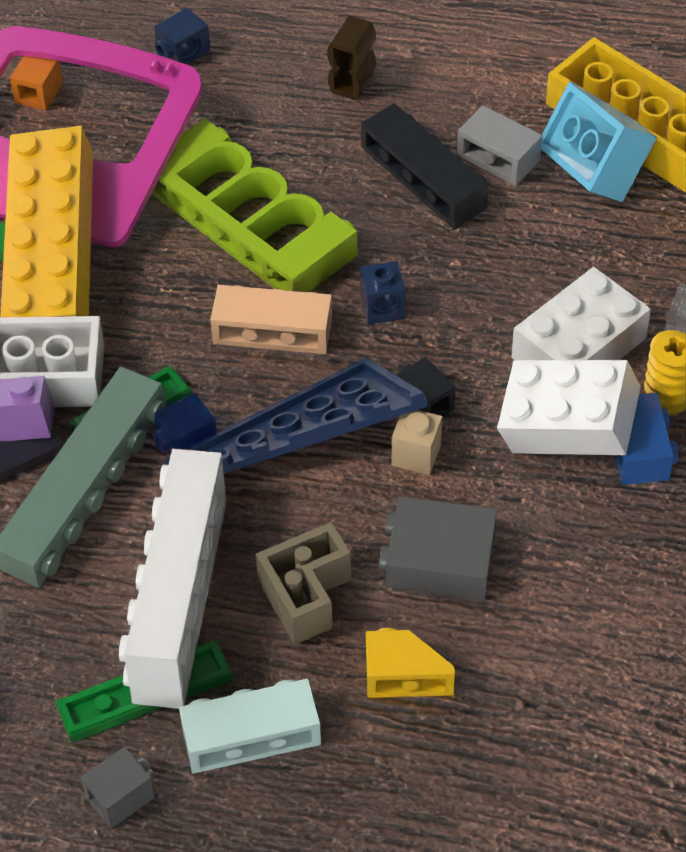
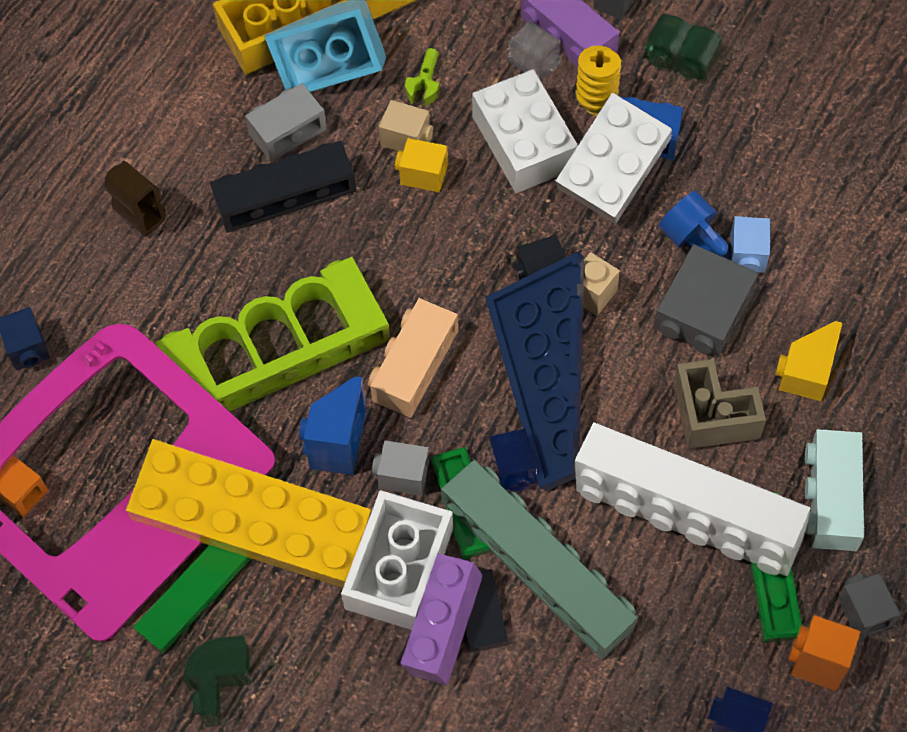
camera: 70 degrees left, 10 degrees up
dark blue brick [360,261,405,325] -> none
none -> blue slope [299,376,367,475]
none -> light grey brick [372,440,430,496]
none -> tan brick [379,100,434,151]
none -> yellow brick [395,138,448,193]
none -> lime bar [405,48,440,106]
none -> blue piece [658,190,730,260]
none -> light blue brick [730,216,770,273]
none -> orange brick [788,615,861,691]

